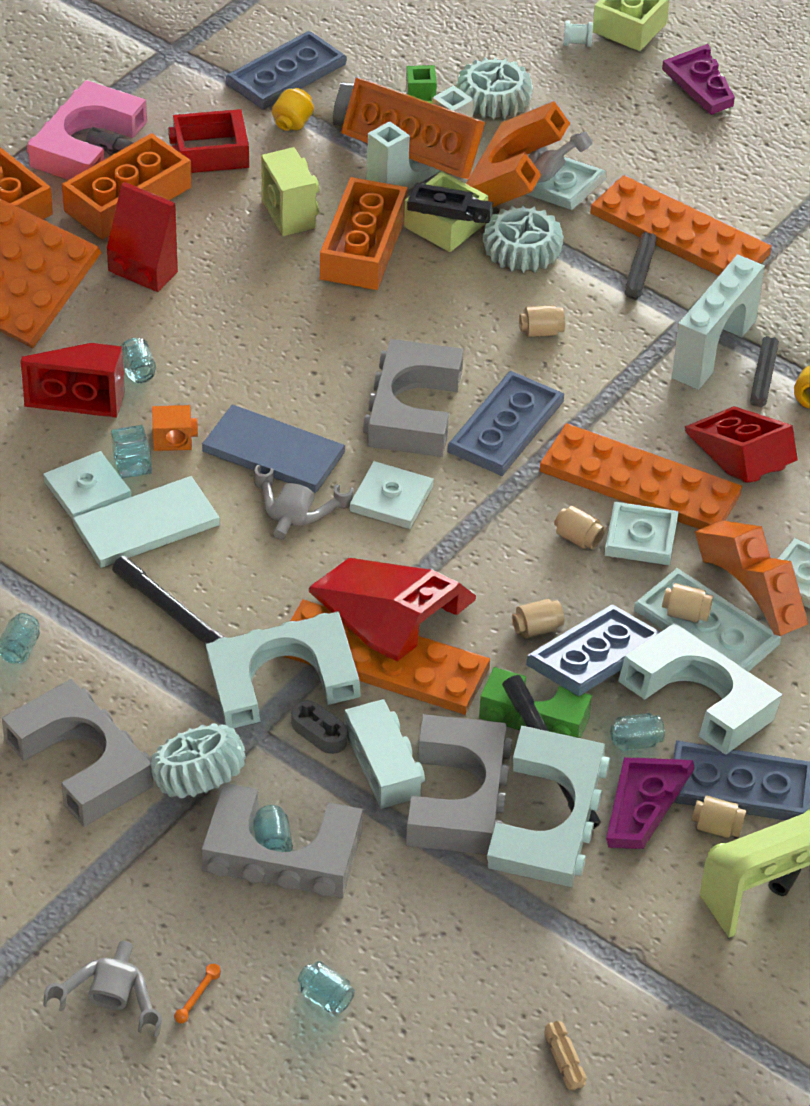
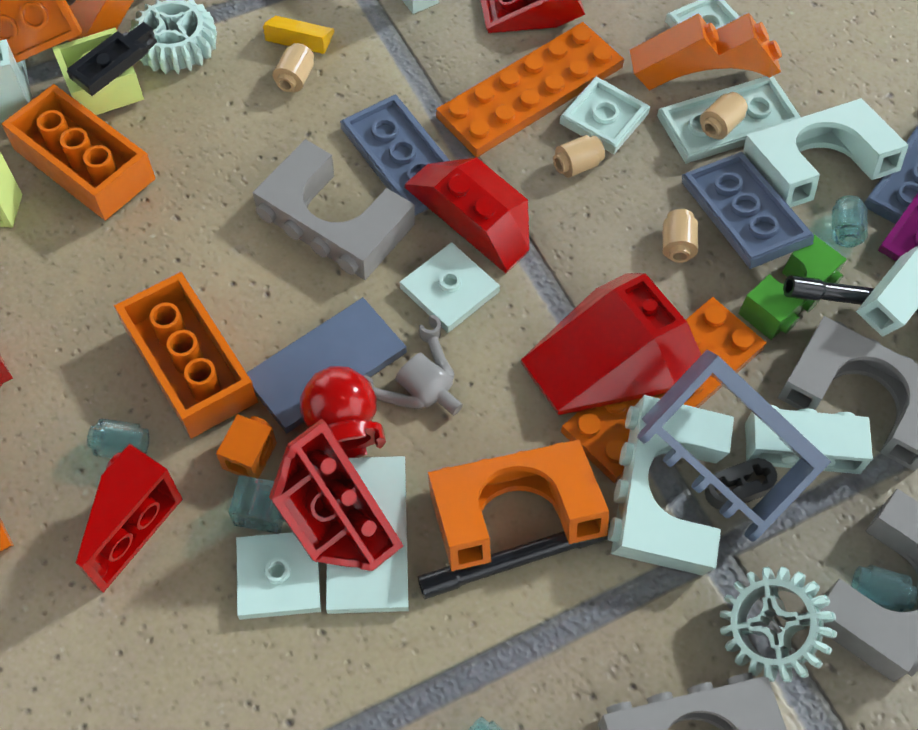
camera: 65 degrees left, 15 degrees up
none -> orange brick [114,272,258,439]
none -> yellow slope [263,15,334,54]
none -> red wedge [269,419,404,571]
none -> red tile [300,366,386,458]
none -> red wedge [404,157,529,274]
none -> orange arch [428,439,609,571]
none -> sand blue hinge [637,350,831,542]

